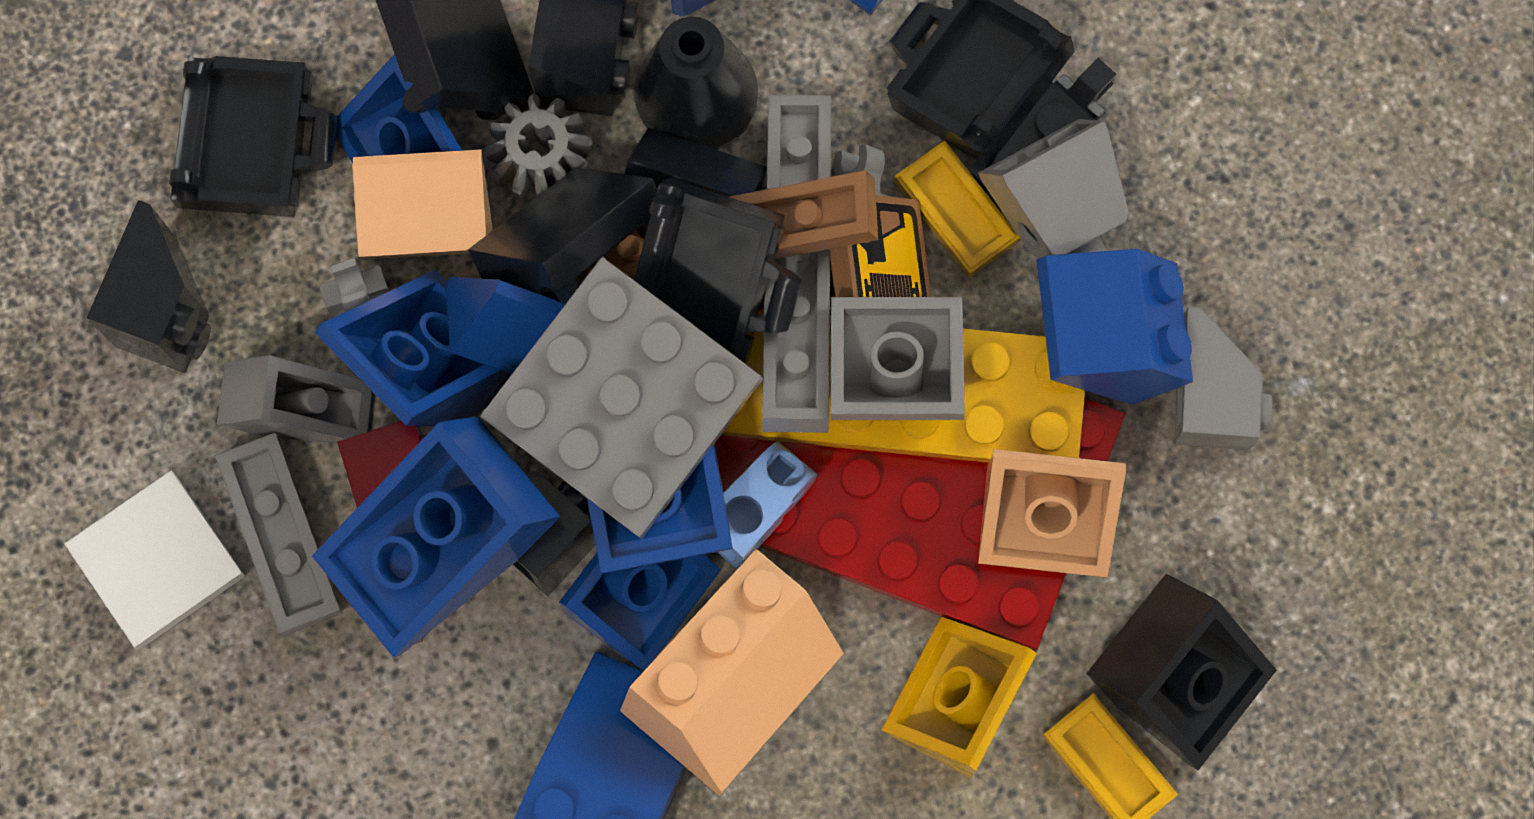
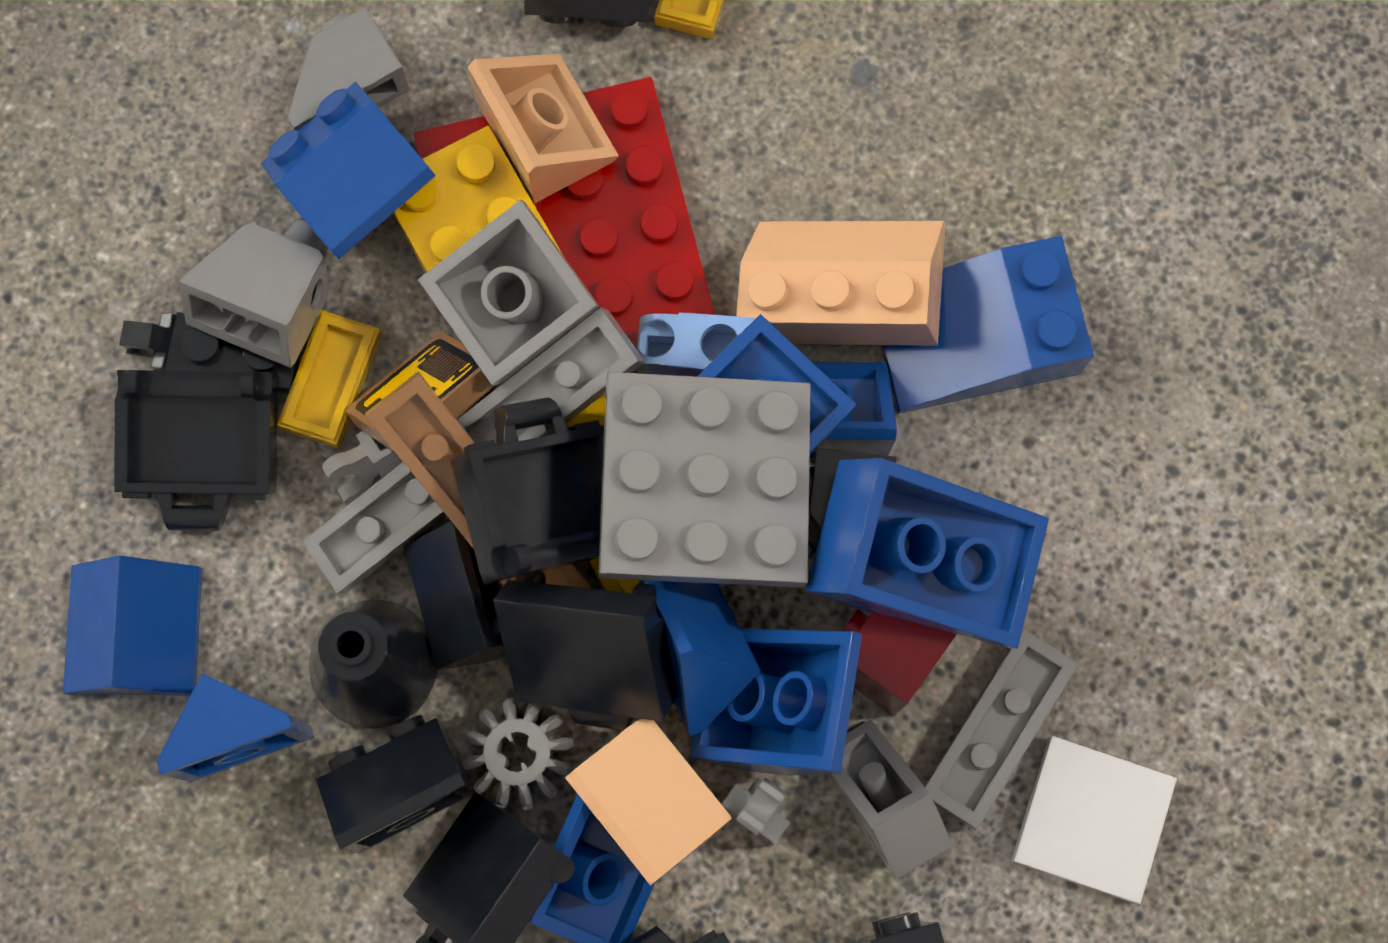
camera: 130 degrees left, 0 degrees up
yellow slope [882,617,1037,778] -> none

